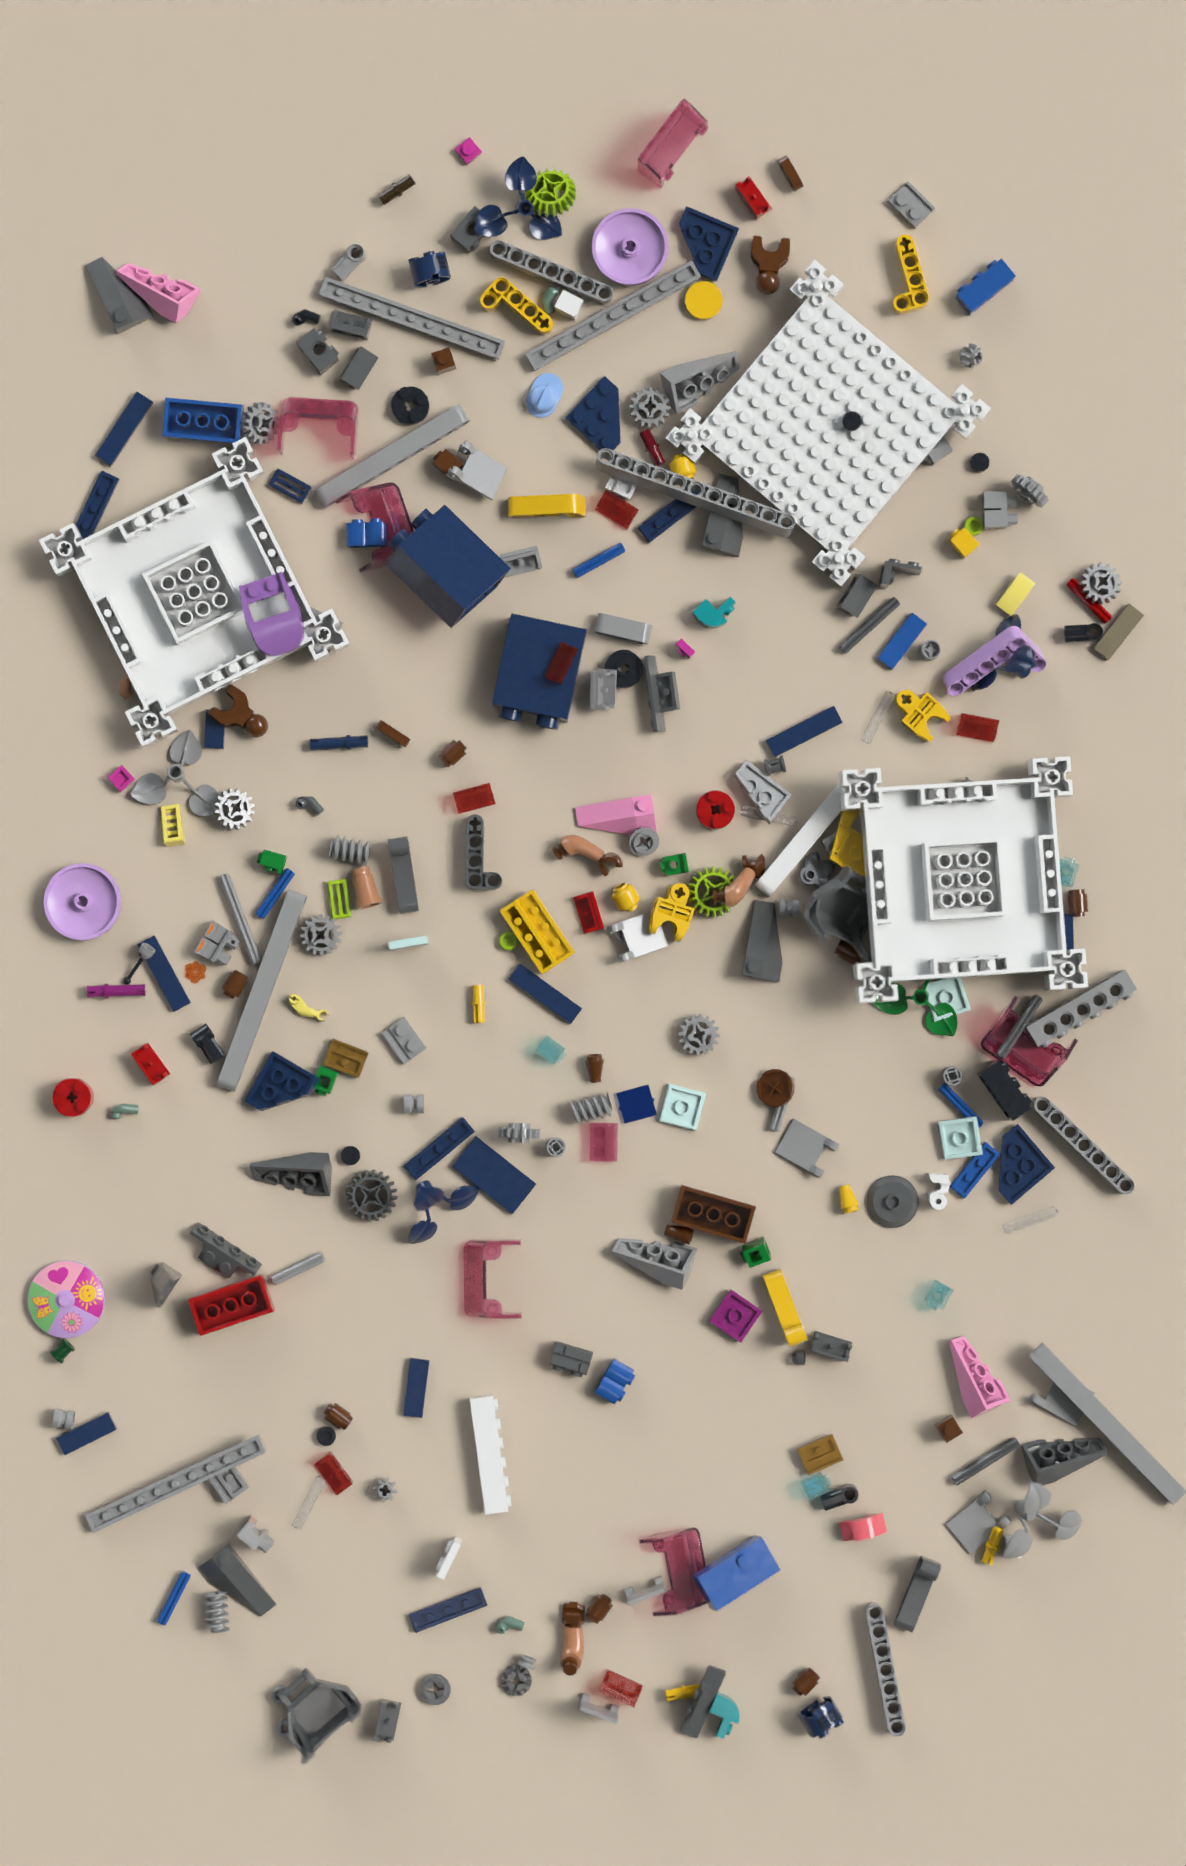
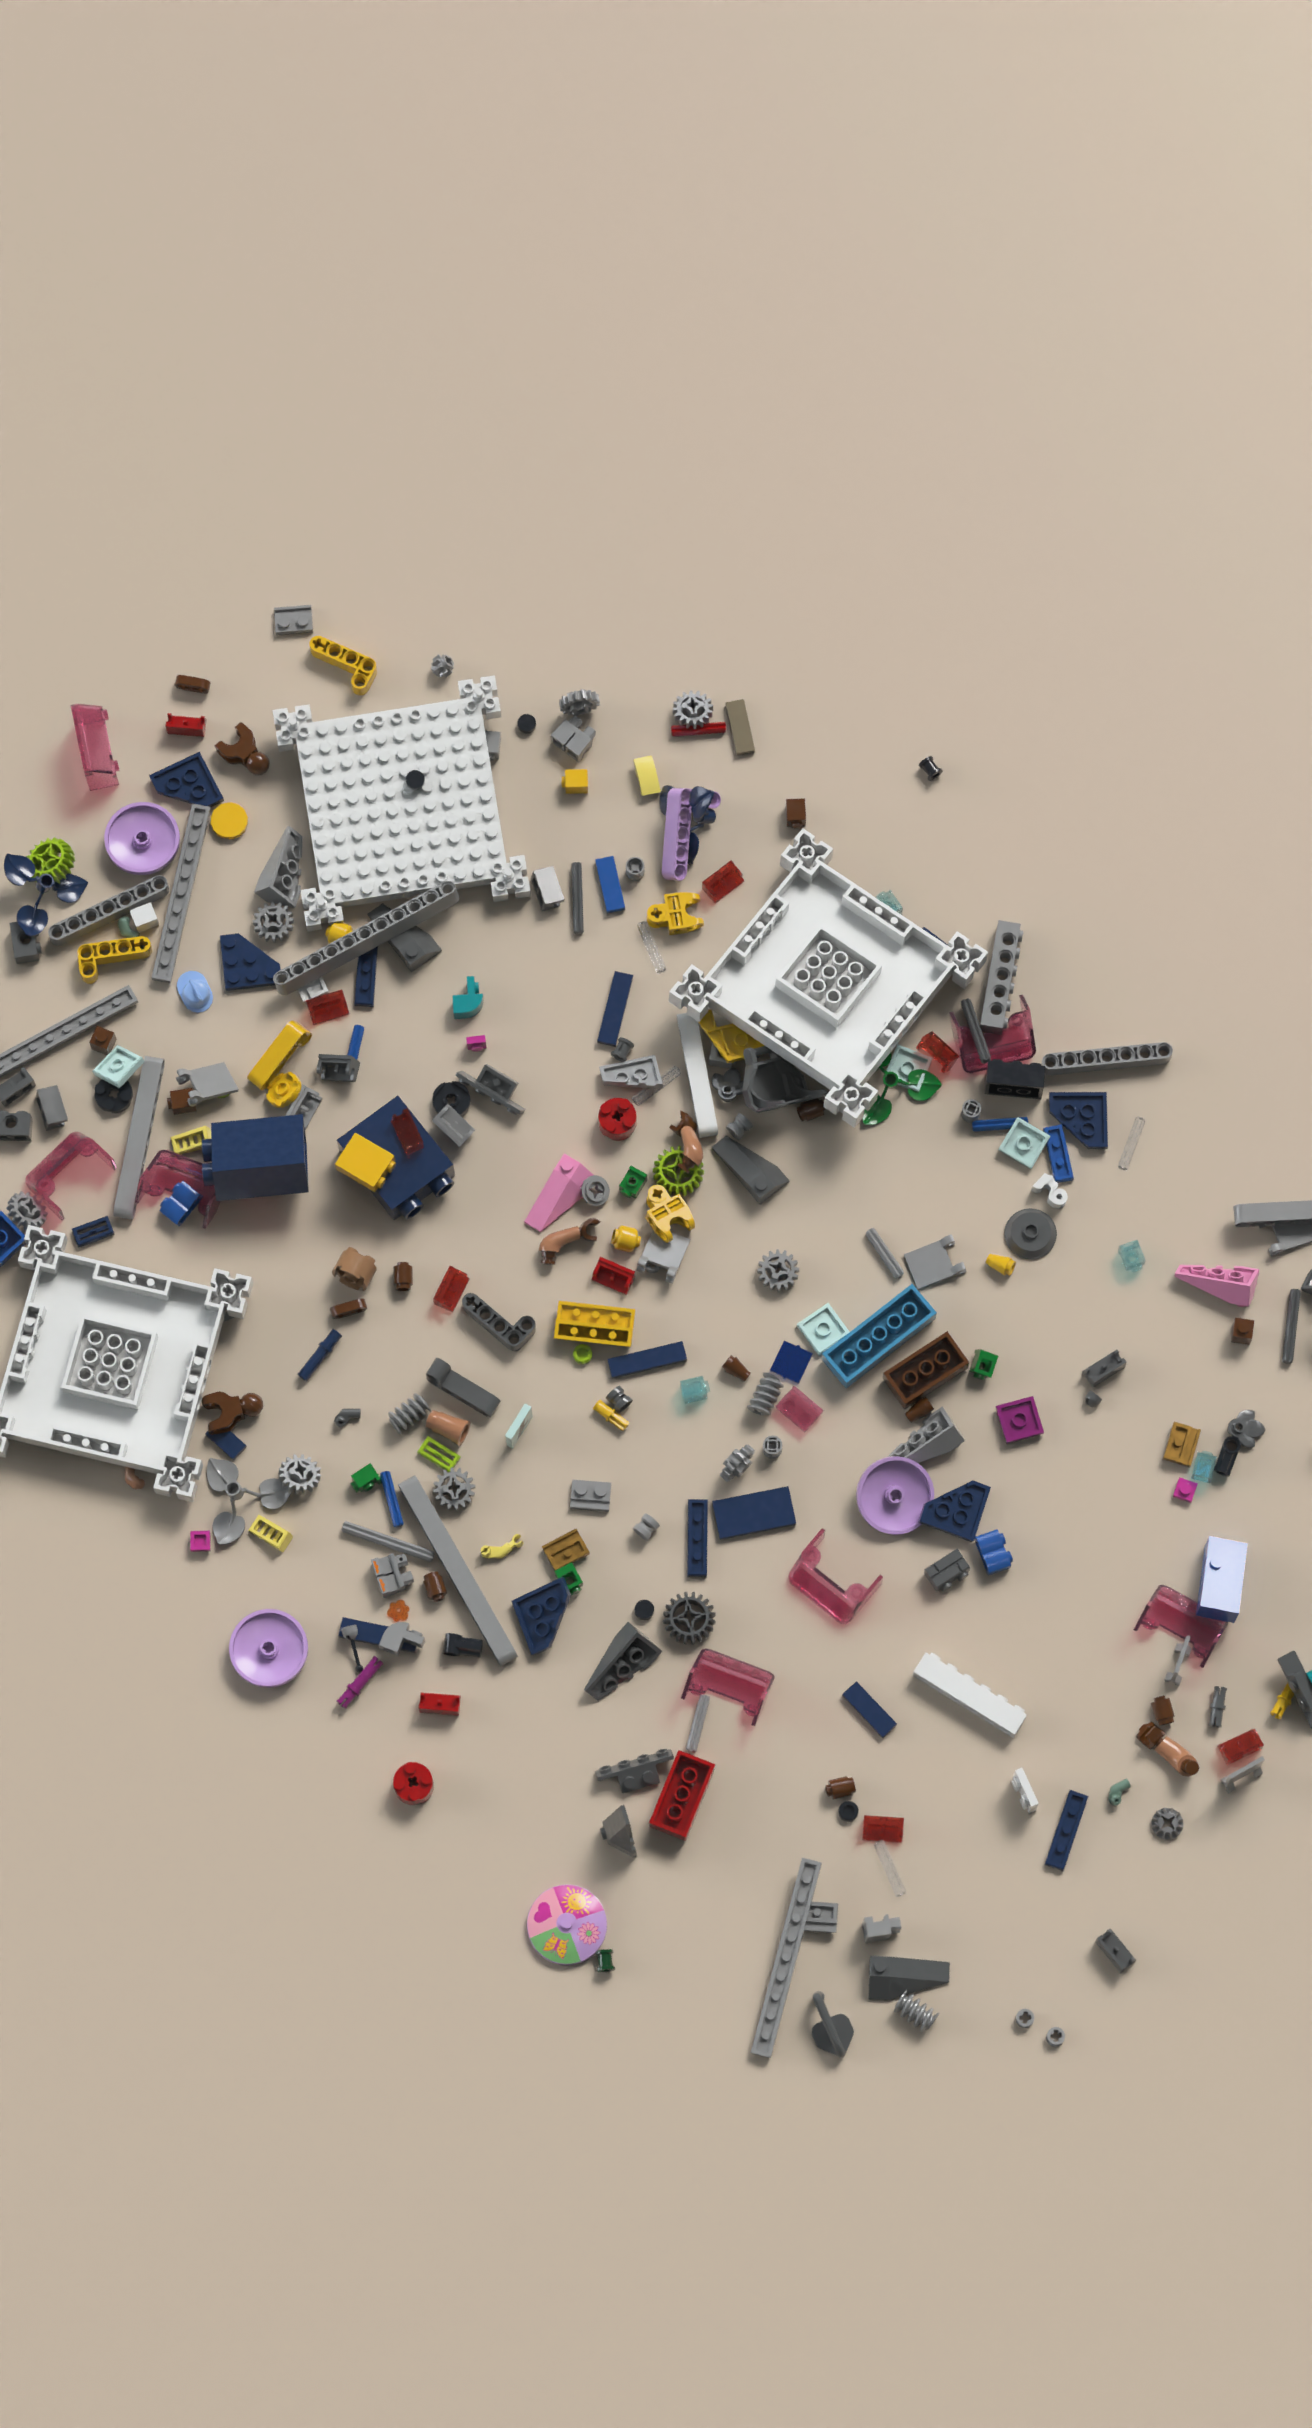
camera: 45 degrees left, 15 degrees down
light grey wheel [52,1408,75,1430] -> none
dark blue tile [56,1412,117,1455] -> none
sand green arm [111,1103,139,1119] -> none
blue axle [157,1571,191,1625] -> none
medium lavender slope [239,572,305,656] -> none
dark grey piece [277,1668,362,1764] -> none
light grey gear [373,1477,398,1502] -> none
dark blue brick [408,251,451,288] -> none
dark blue plant [408,1180,479,1244] -> none
flat silver gear [420,1674,451,1705] -> none
light grey bush [517,1654,536,1670] -> none
light grey beam [594,613,652,644] -> none
dark red axle [640,429,666,466] -> none
reddish brown tile [756,1069,795,1107] -> none
yellow beam [762,1269,808,1347] -> none
coral brick [839,1513,887,1541] -> none
dark grey bracket [879,559,923,589] -> none
blue brick [956,258,1016,315] -> none
lime tile [964,517,983,536] -> none
black piece [1064,623,1103,643] -> none
reddish brown brick [1068,889,1089,917] -> none
none -> light aqua tile [92,1045,145,1088]
none -> light yellow slope [170,1126,211,1156]
none -> yellow tile [266,1072,301,1108]
none -> dark grey hinge [317,1054,360,1082]
none -> medium nougat brick [332,1247,377,1291]
none -> yellow brick [335,1133,396,1192]
none -> light grey brick [379,1622,425,1656]
none -> dark grey wheel [606,1386,633,1413]
none -> clear pink windscreen [681,1649,775,1726]
none -> reddish brown brick [786,798,806,829]
none -> dark grey piece [812,1991,854,2057]
none -> dark azure brick [822,1284,937,1389]
none -> lavender dish [856,1456,934,1535]
none -> clear red hinge [916,1031,960,1073]
none -> dark blue plate [918,1480,991,1542]
none -> dark pink plate [1173,1477,1198,1503]
none -> dark grey pin [1209,1686,1227,1728]
none -> dark grey plate [1228,1410,1266,1448]

